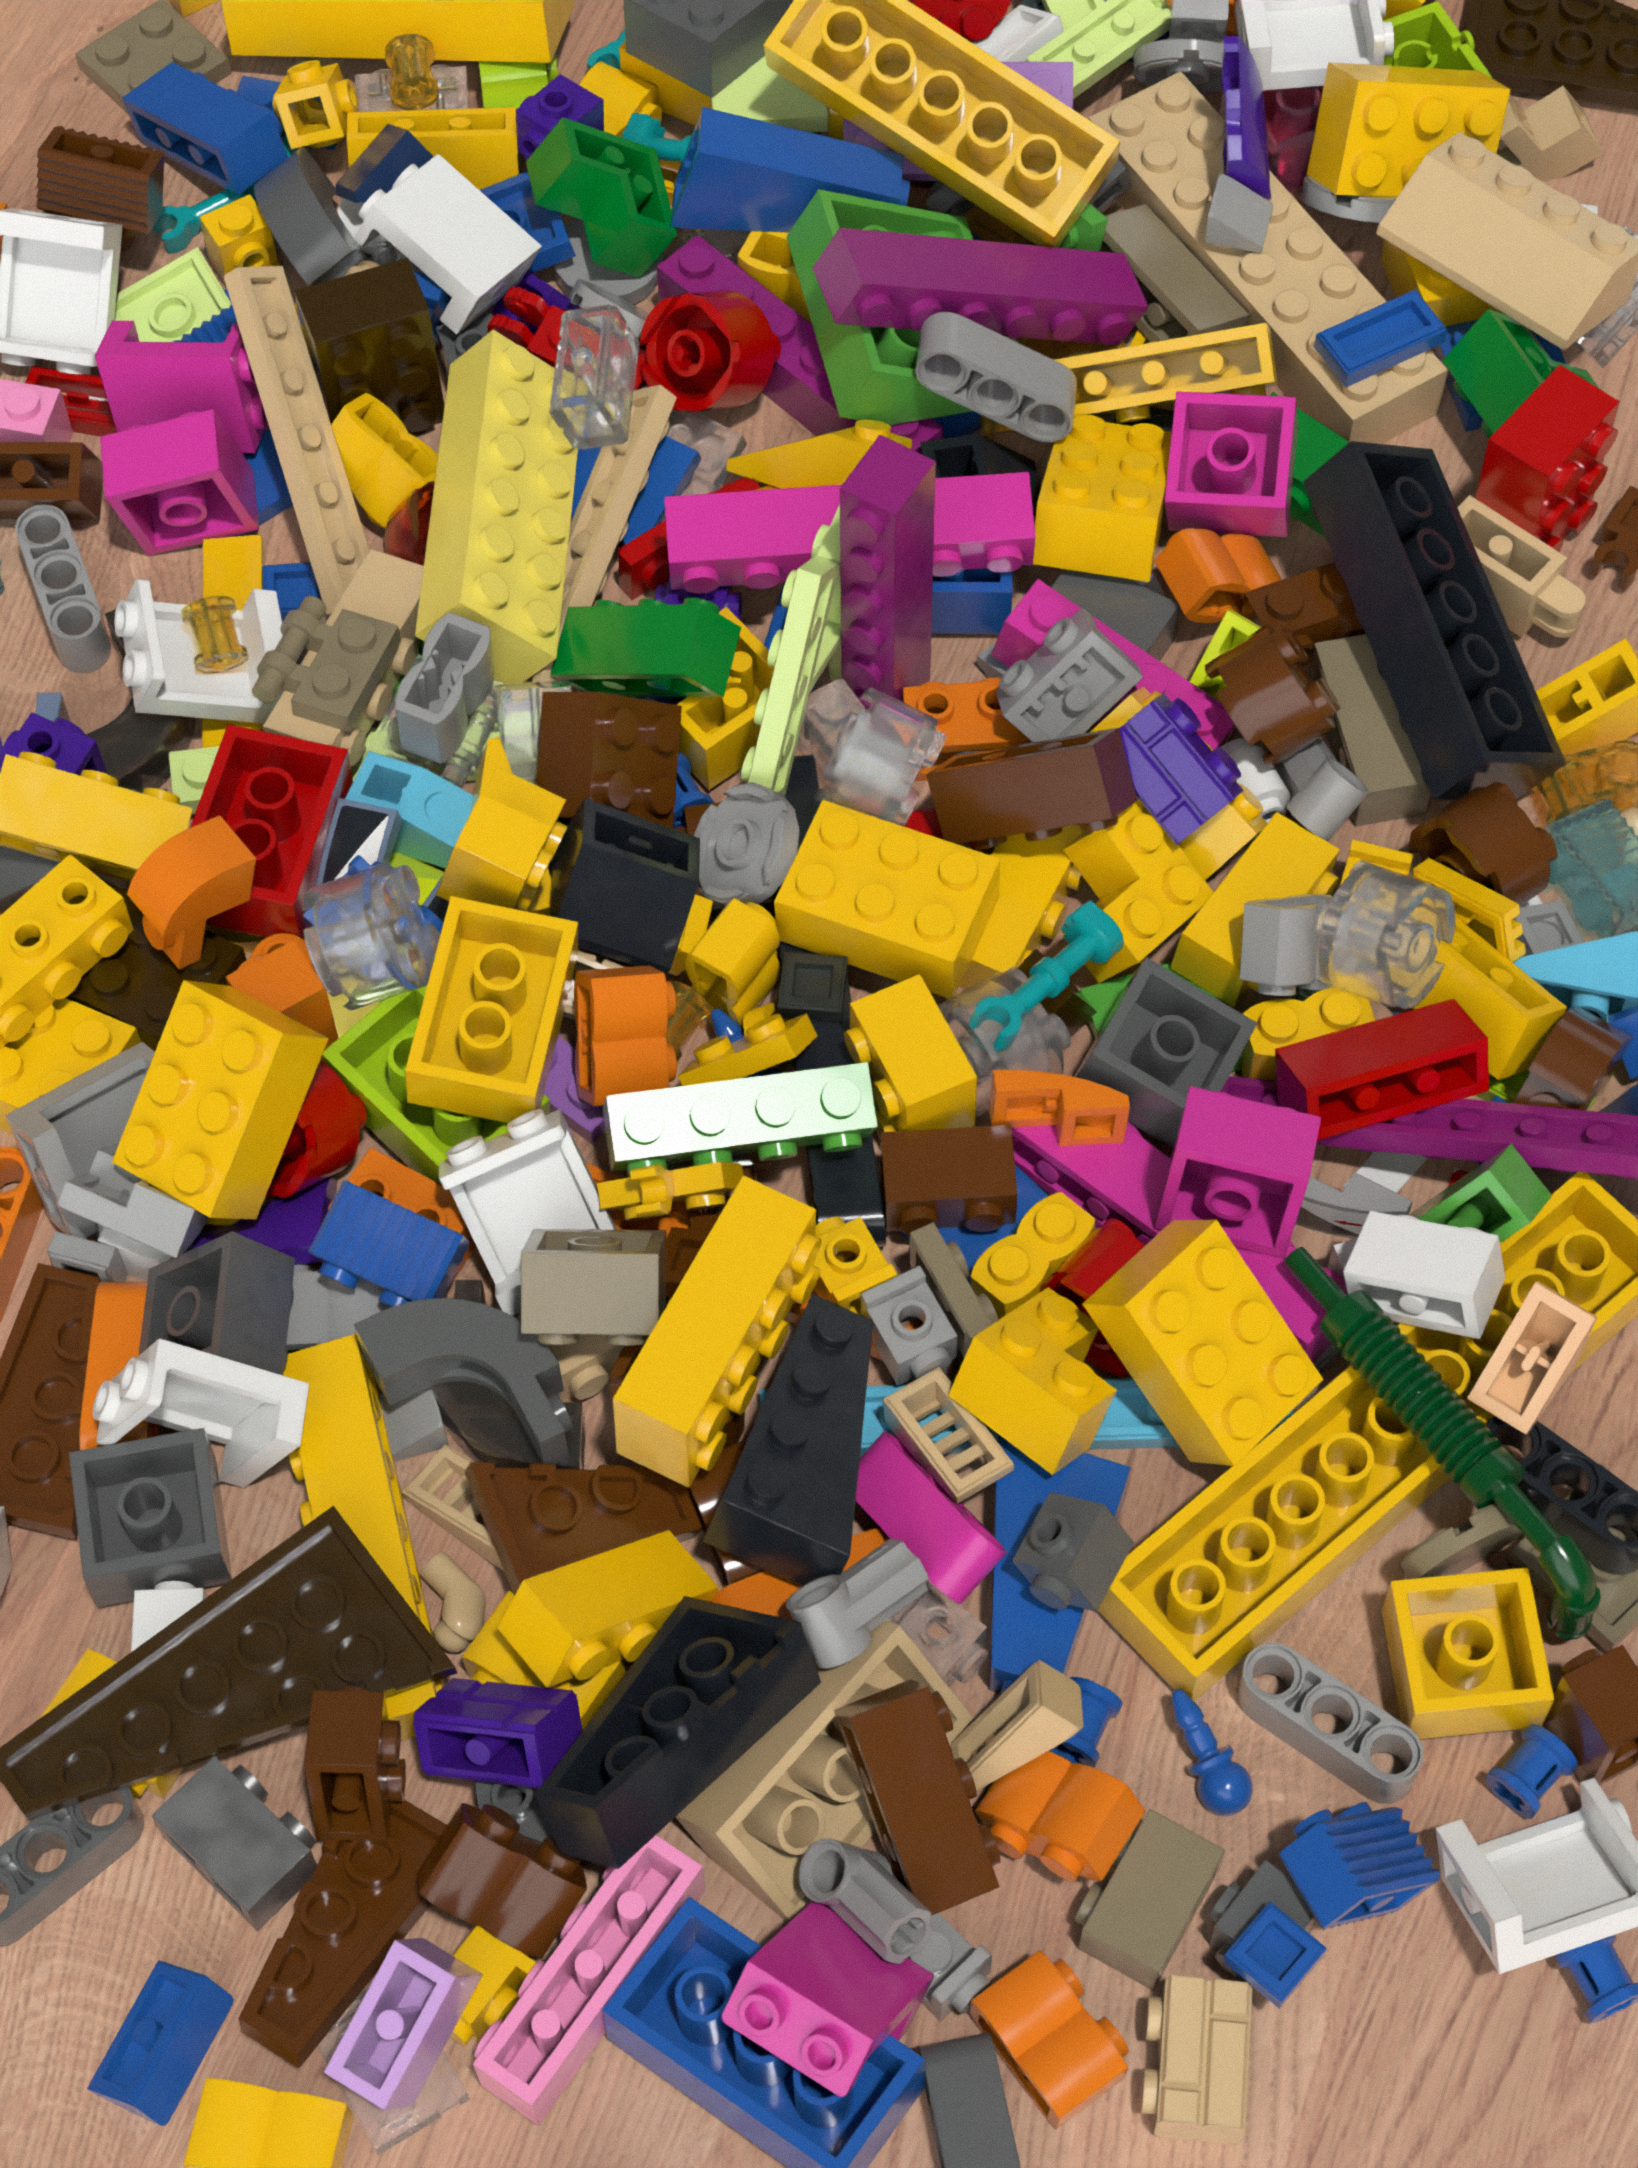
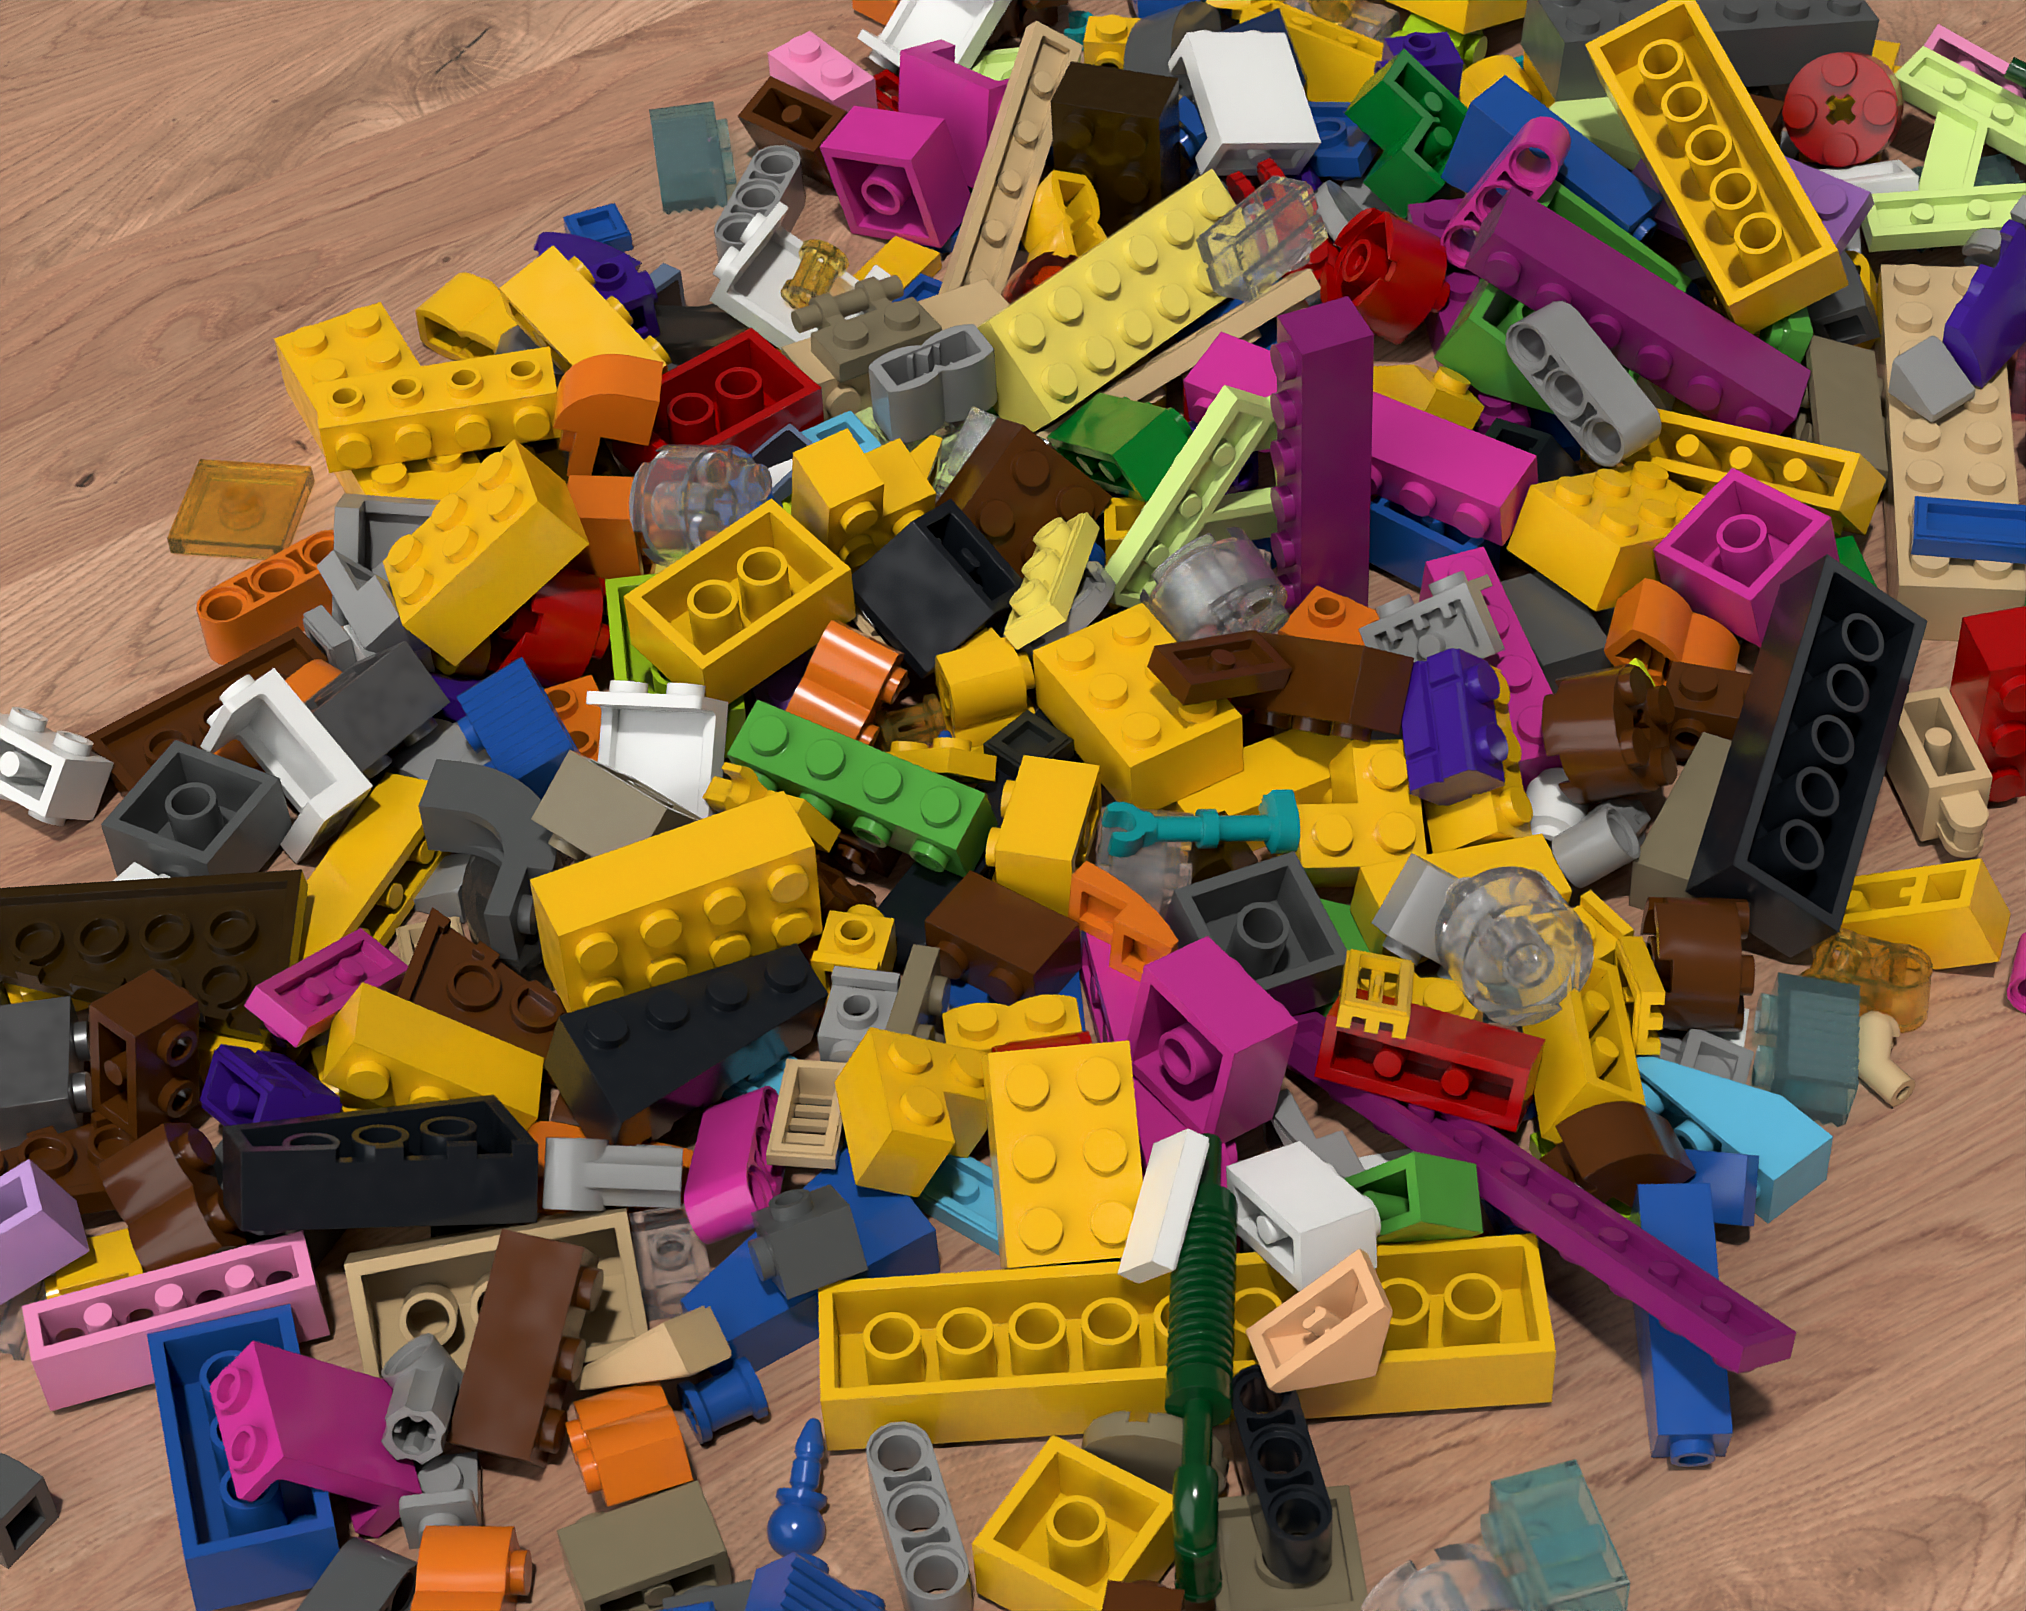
camera: 40 degrees right, 15 degrees down
none -> dark pink plate [244,928,408,1048]
none -> light yellow tile [1004,512,1100,650]
none -> white tile [1118,1129,1209,1284]
none -> reddish brown plate [1147,630,1292,706]
none -> yellow tile [1336,949,1414,1040]
none -> dark pink beam [1440,116,1571,269]

